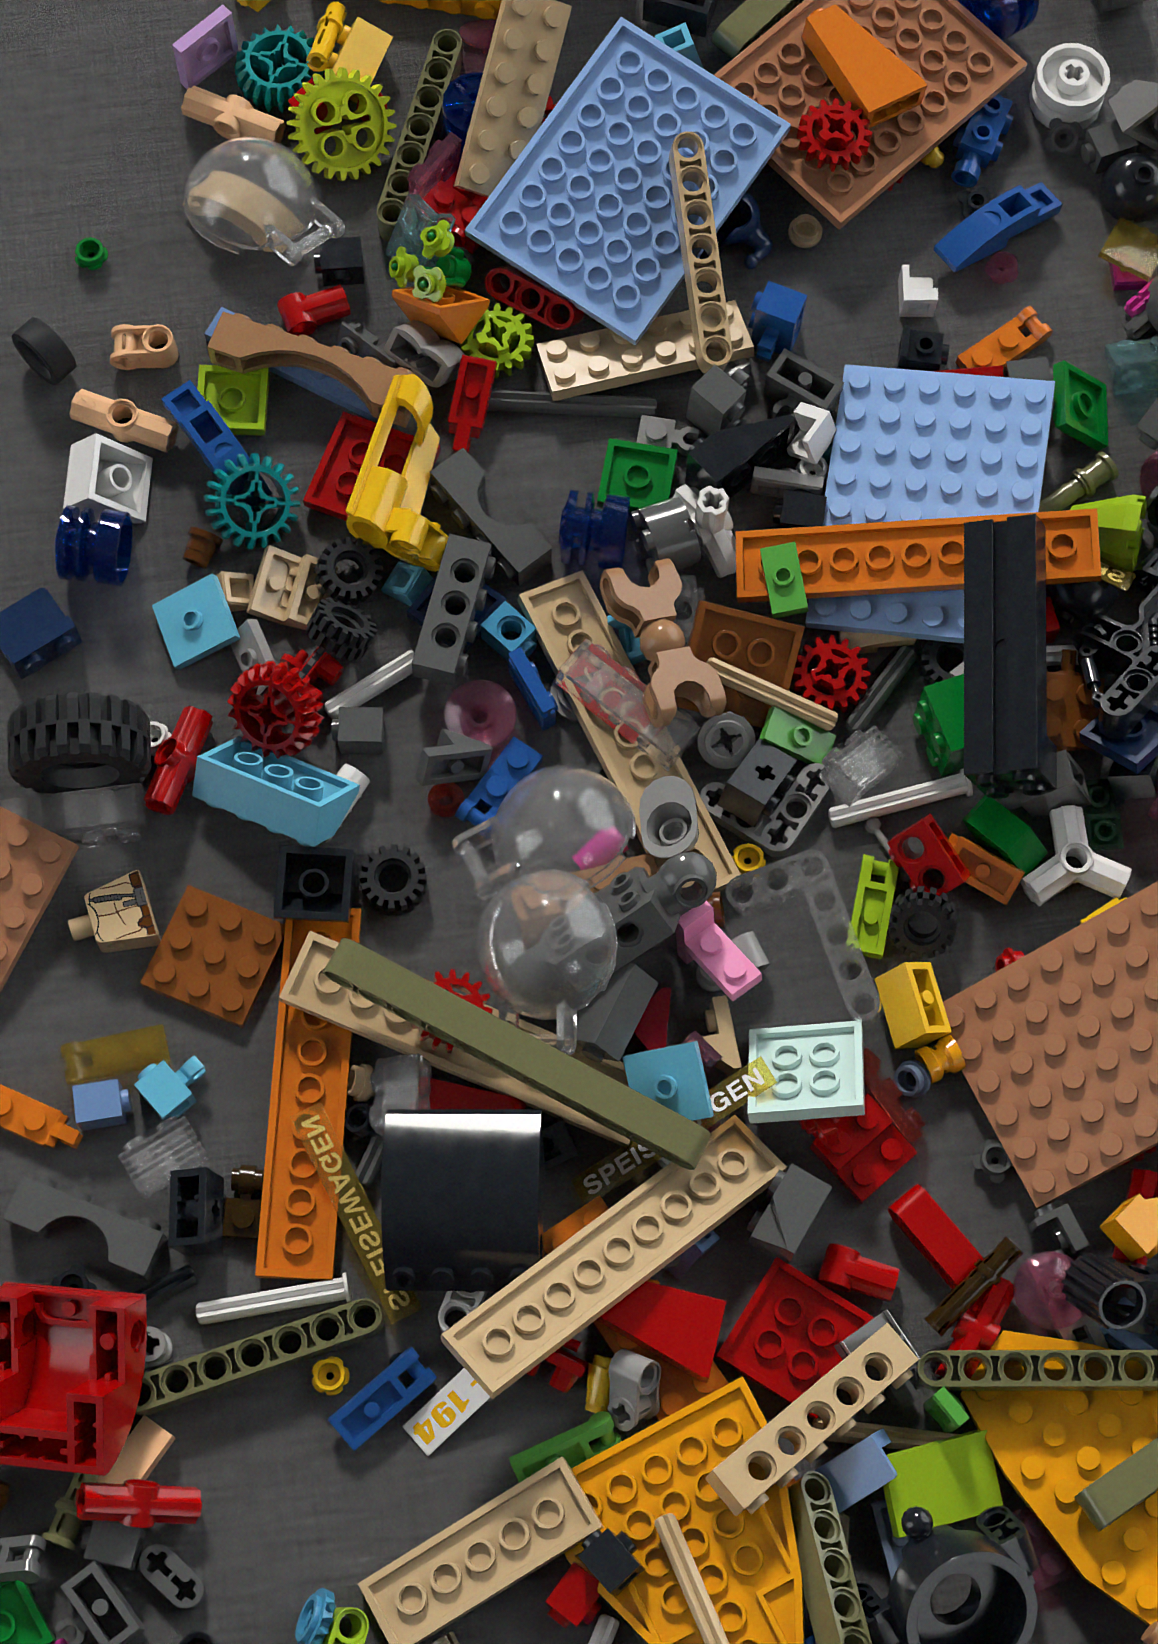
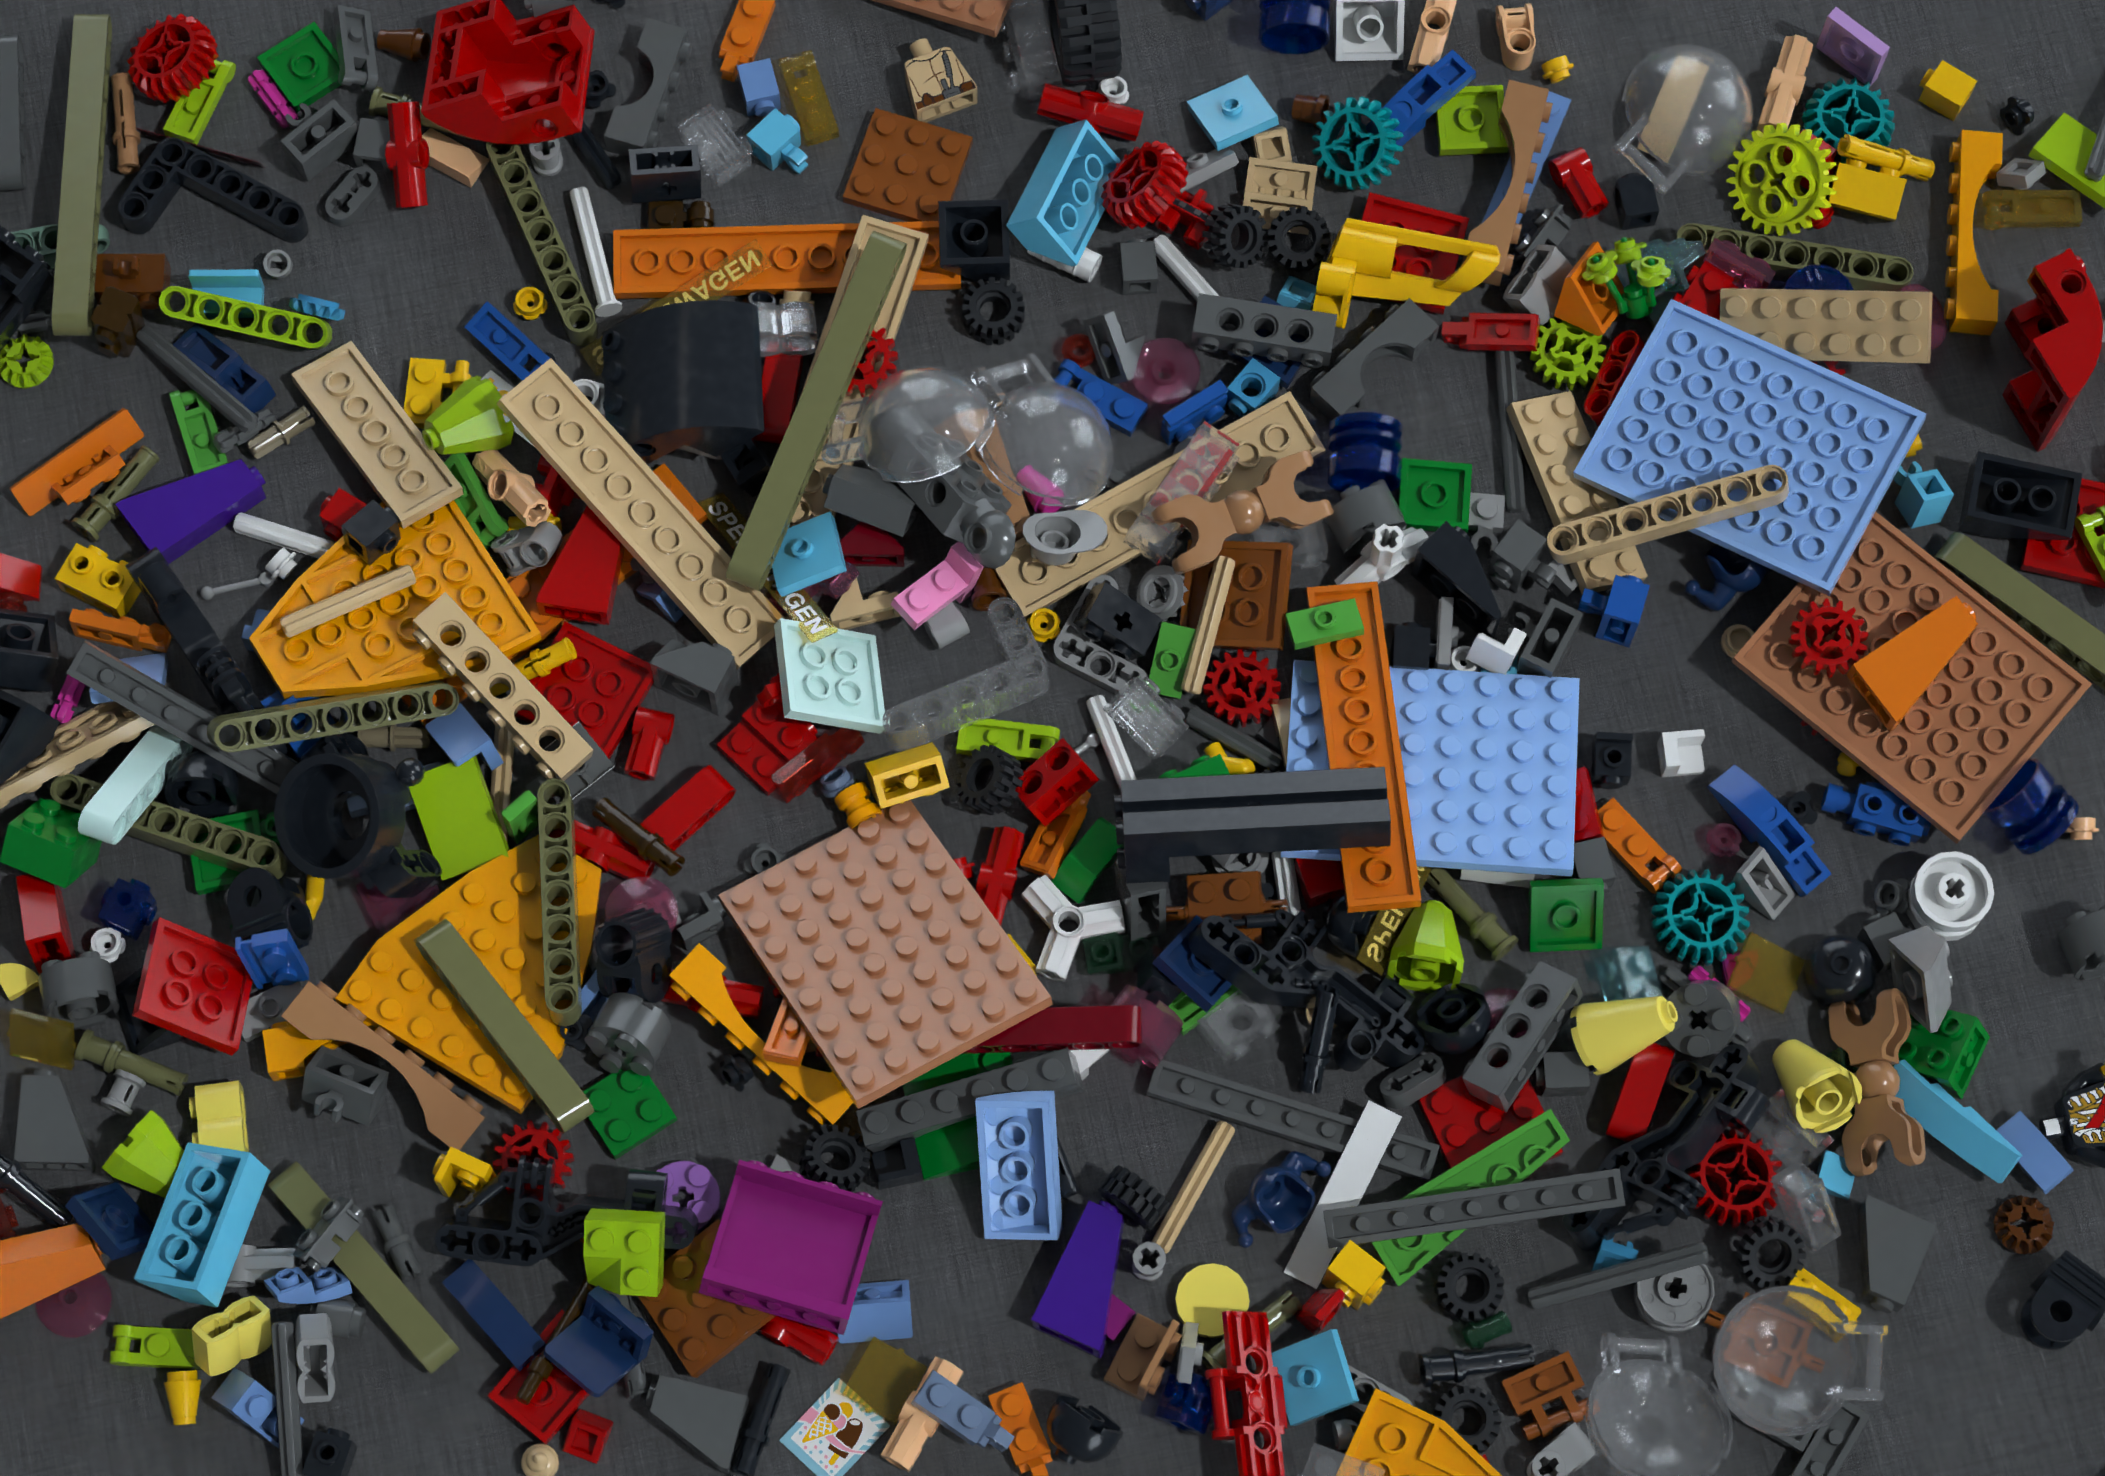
camera: 85 degrees right, 0 degrees up
none -> yellow plate [404,357,472,429]
none -> lime cone [422,375,514,455]
none -> light nougat piece [472,450,551,527]
none -> yellow pin [479,637,577,703]
none -> red piece [975,826,1025,926]
none -> yellow arm [1204,742,1255,775]
none -> yellow plate [1541,55,1574,84]
none -> teal gear [1651,869,1750,966]
none -> light grey slope [1732,846,1796,921]

